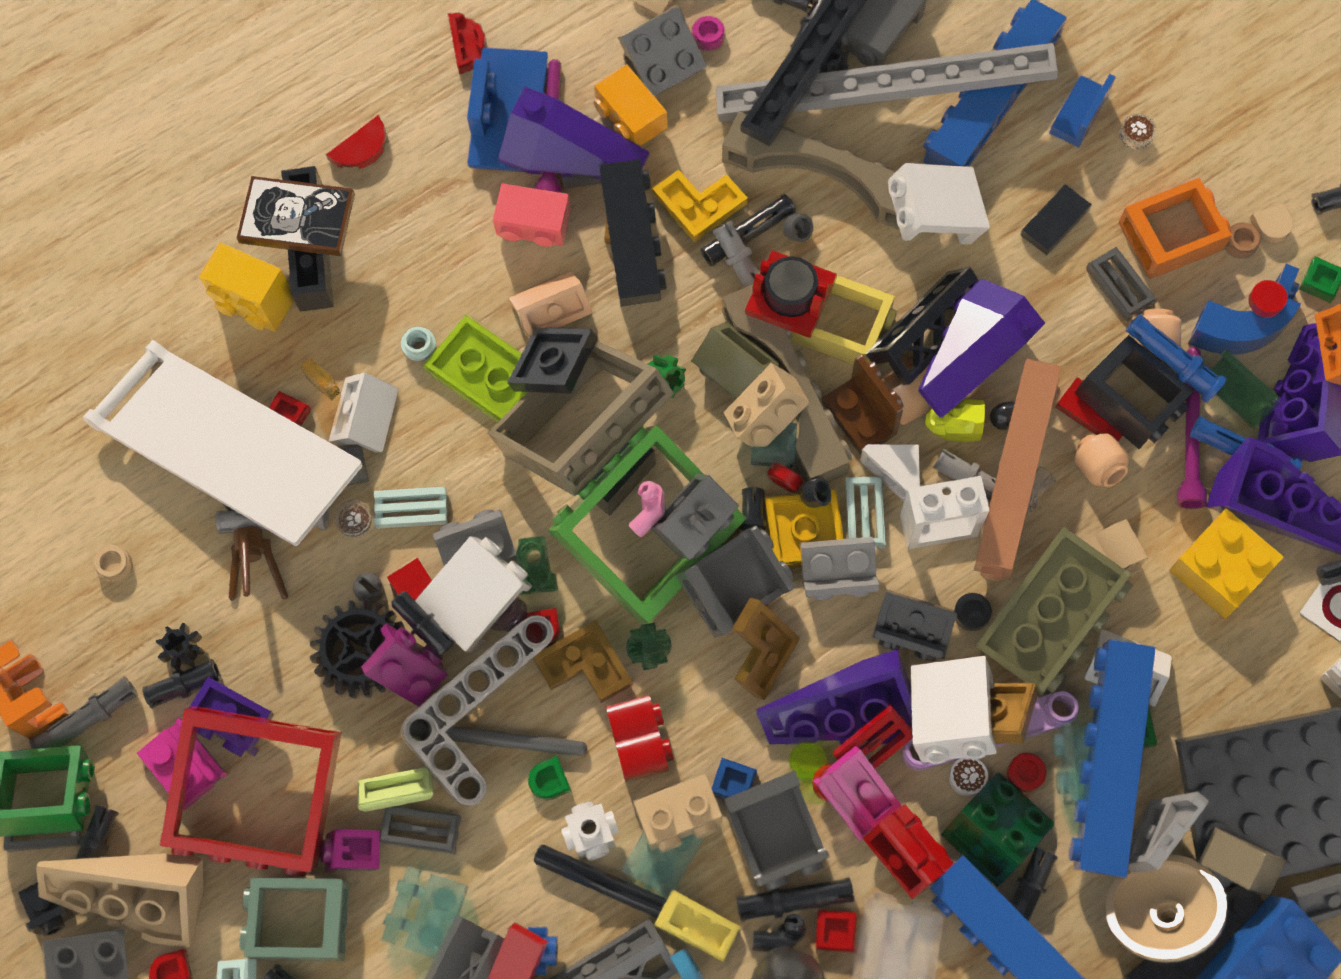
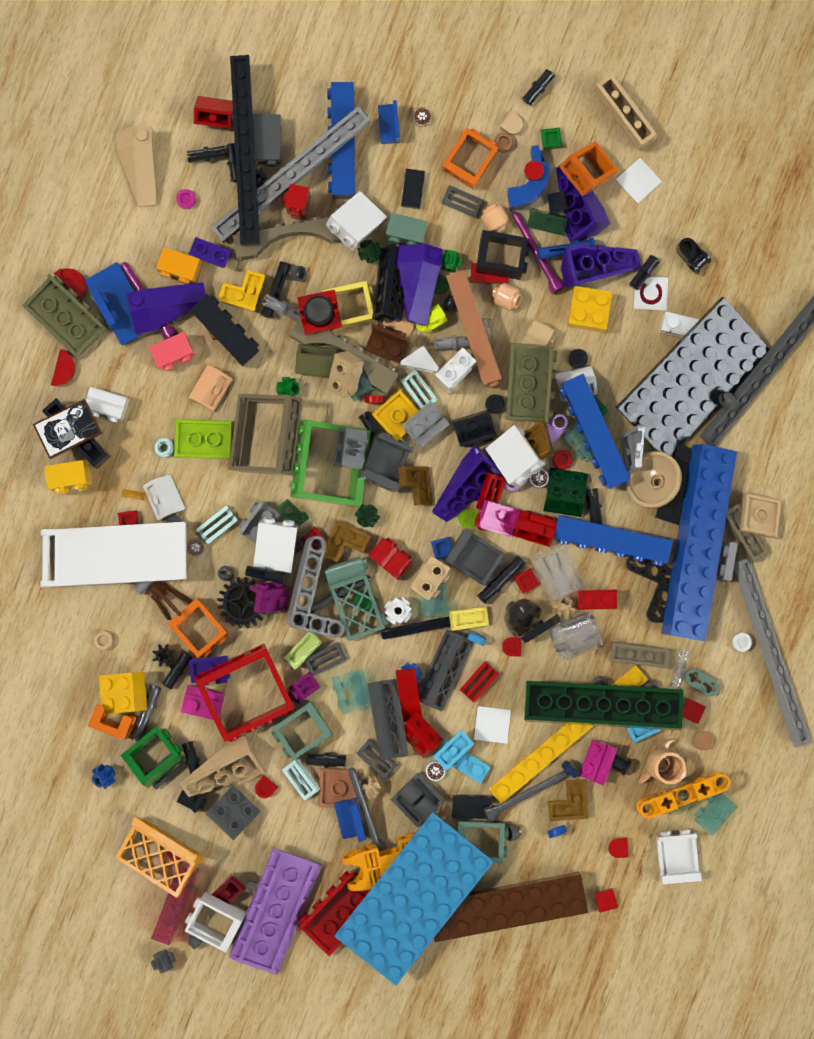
camera: 35 degrees left, 15 degrees up
red tile [387,558,432,600] -> none
black tile [507,328,598,394] -> none
dark grey plate [618,6,707,96] -> none
bright pink arm [628,481,665,538] -> none
black arm [752,914,806,954] -> none
black hinge [800,478,831,508] -> none
blue pin [1125,313,1227,403] -> none
dark tan slope [1199,827,1286,895] -> none
none -> olive bracket [22,274,107,359]
none -> white brick [86,387,129,423]
none -> yellow brick [99,672,147,714]
none -> orange window [168,598,229,658]
none -> dark purple bracket [189,237,233,268]
none -> red brick [283,184,311,220]
none -> sand green piece [323,556,387,641]
none -> clear green gear [358,239,382,263]
none -> sand green brick [385,213,428,245]
none -> green tile [434,273,449,295]
none -> green gear [441,250,462,272]
none -> black tile [548,190,570,214]
none -> black tile [568,349,588,369]

